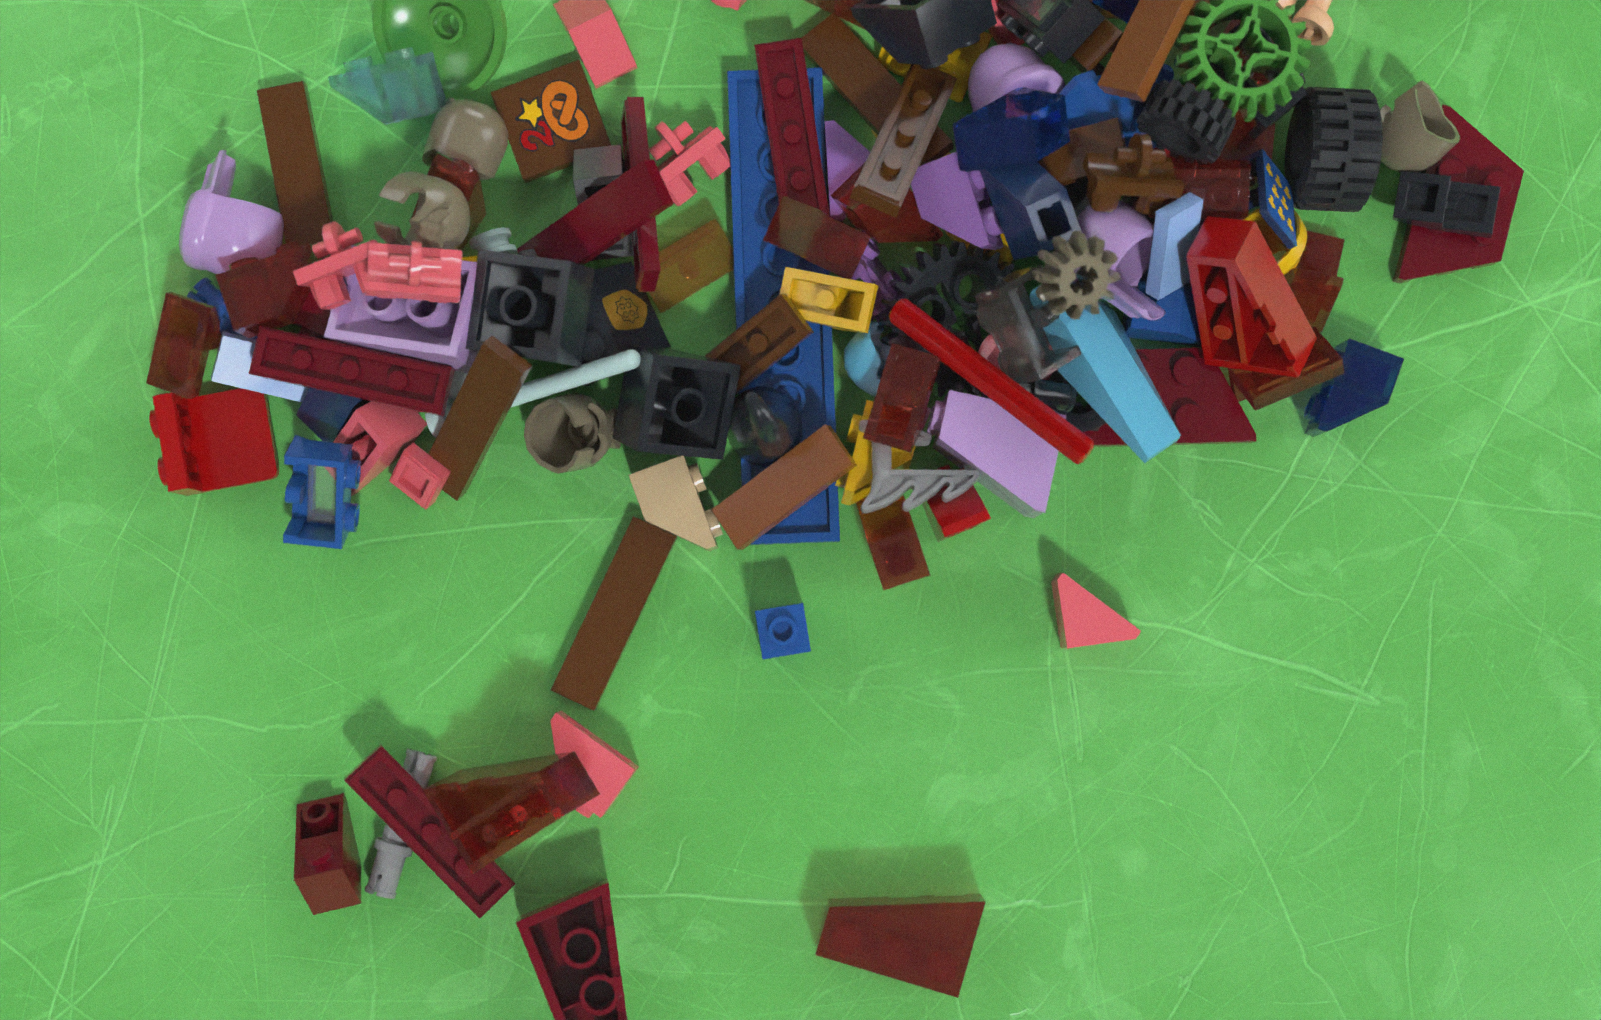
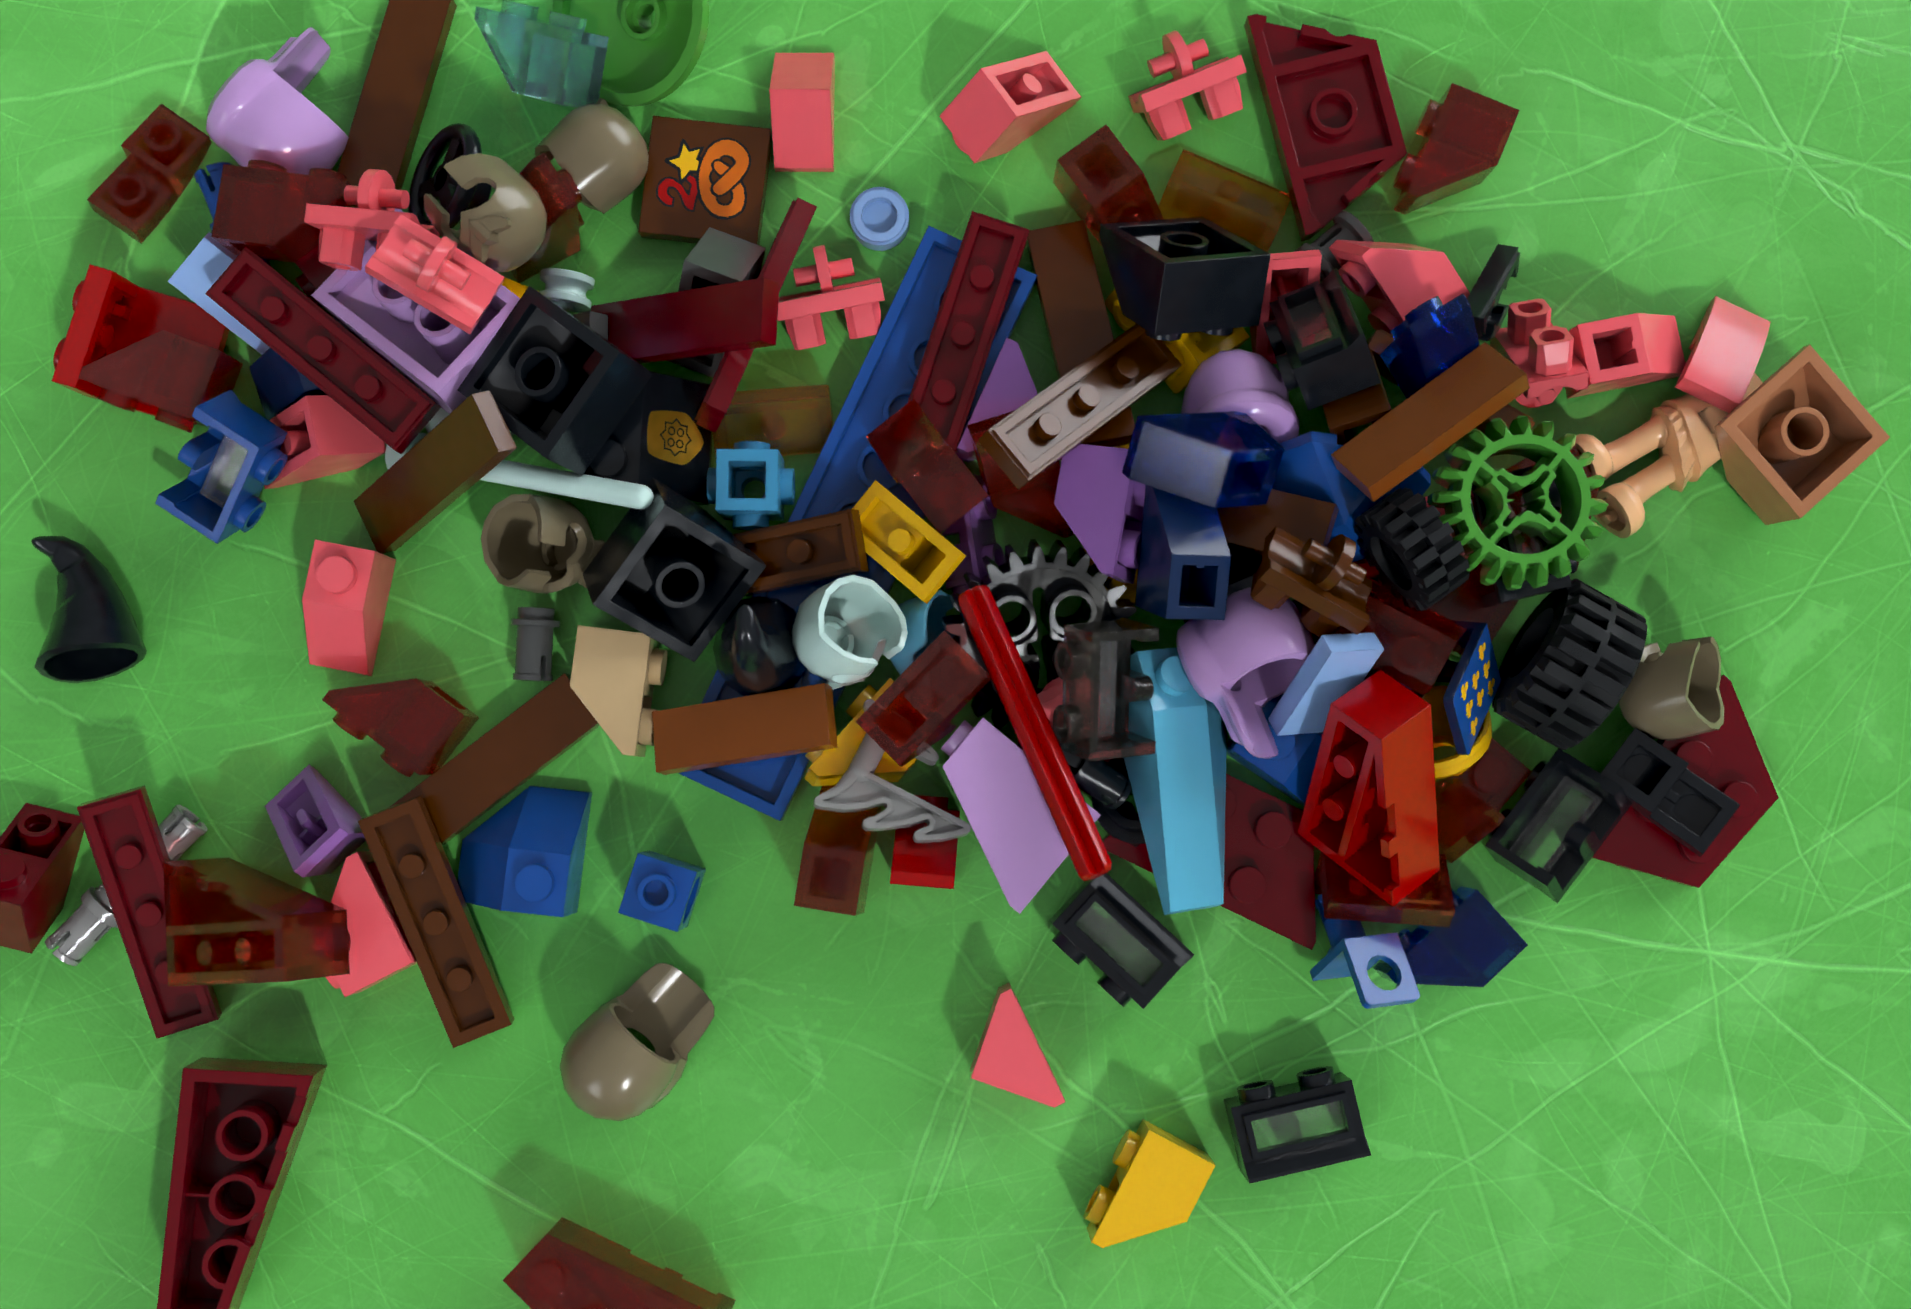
camera: 25 degrees right, 0 degrees up
clear red slope [146,291,221,399] -> none
coral tile [389,442,451,510] -> none
dark tan gear [1031,231,1121,320] -> none
none -> black hat [31,536,147,683]
none -> clear red slope [79,330,243,433]
none -> clear red slope [87,104,212,244]
none -> medium lavender slope [265,764,366,878]
none -> coral slope [302,540,396,676]
none -> clear red slope [322,678,479,777]
none -> reddish brown plate [358,795,514,1048]
none -> black piece [408,123,492,237]
none -> blue slope [457,786,592,917]
none -> dark grey pin [511,607,560,681]
none -> dark tan piece [560,963,714,1121]
none -> dark azure brick [707,441,795,531]
none -> light aqua helmet [792,575,908,690]
none -> light blue tile [850,187,909,251]
none -> black window [1050,873,1194,1009]
none -> yellow slope [1084,1119,1216,1248]
none -> black window [1224,1066,1371,1184]
none -> blue bracket [1310,888,1420,1009]
none -> black window [1485,748,1630,903]

